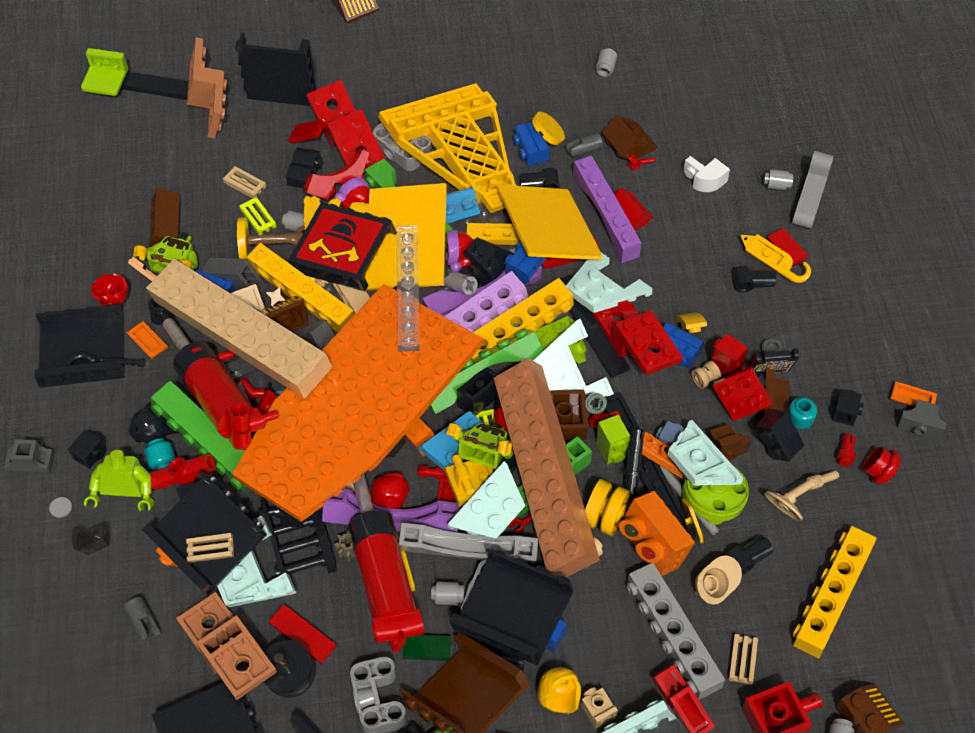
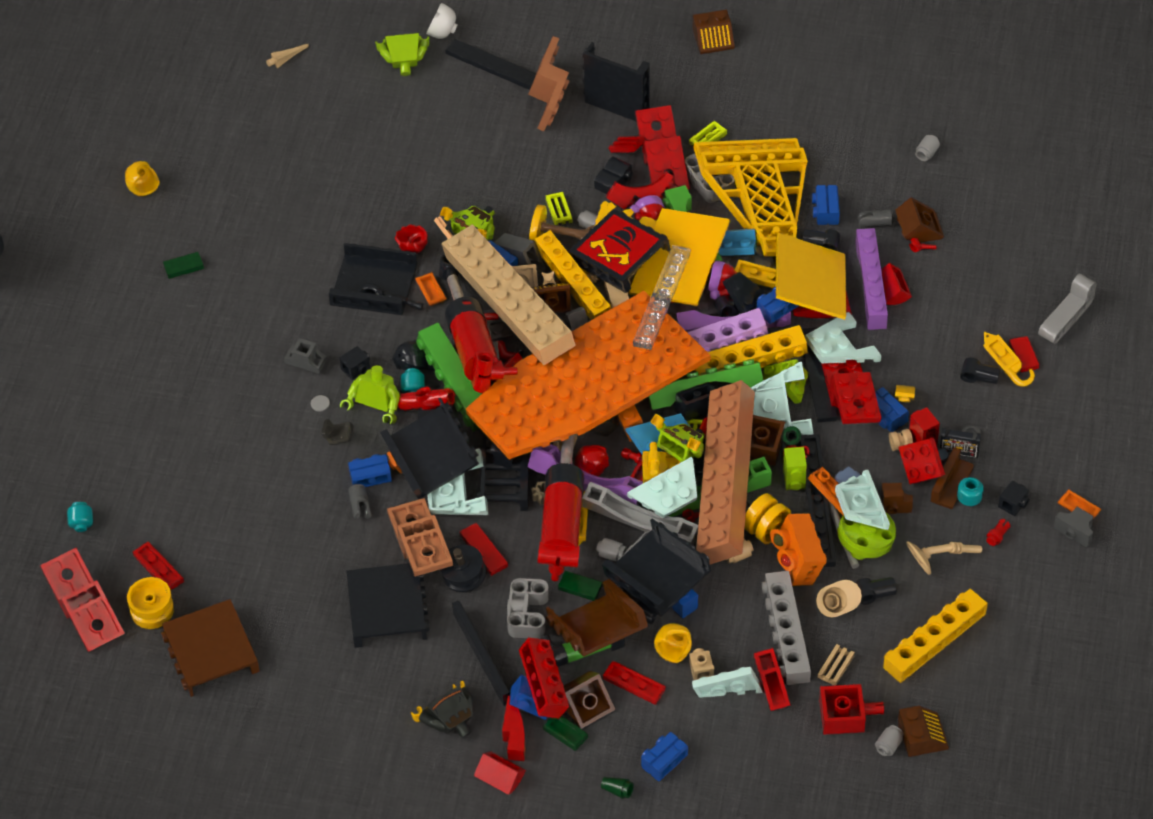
camera: 20 degrees right, 5 degrees down
lime bracket [81,48,128,96] -> none
reddish brown panel [149,188,180,247] -> none
tan tile [186,533,234,563] -> none
tan tile [223,166,266,199] -> none
light grey piece [444,269,478,295] -> none
yellow tile [532,112,565,145] -> none
black pin [624,428,645,496] -> none
yellow piece [681,498,703,543] -> none
white brick [683,156,730,192] -> none
black brick [756,409,804,462] -> none
light grey brick [763,169,793,190] -> none
red piece [862,447,901,485] -> none
none -> blue brick [348,454,392,487]
none -> lime torso [375,33,429,76]
none -> white cylinder [426,3,458,39]
none -> neon yellow tile [689,121,727,146]

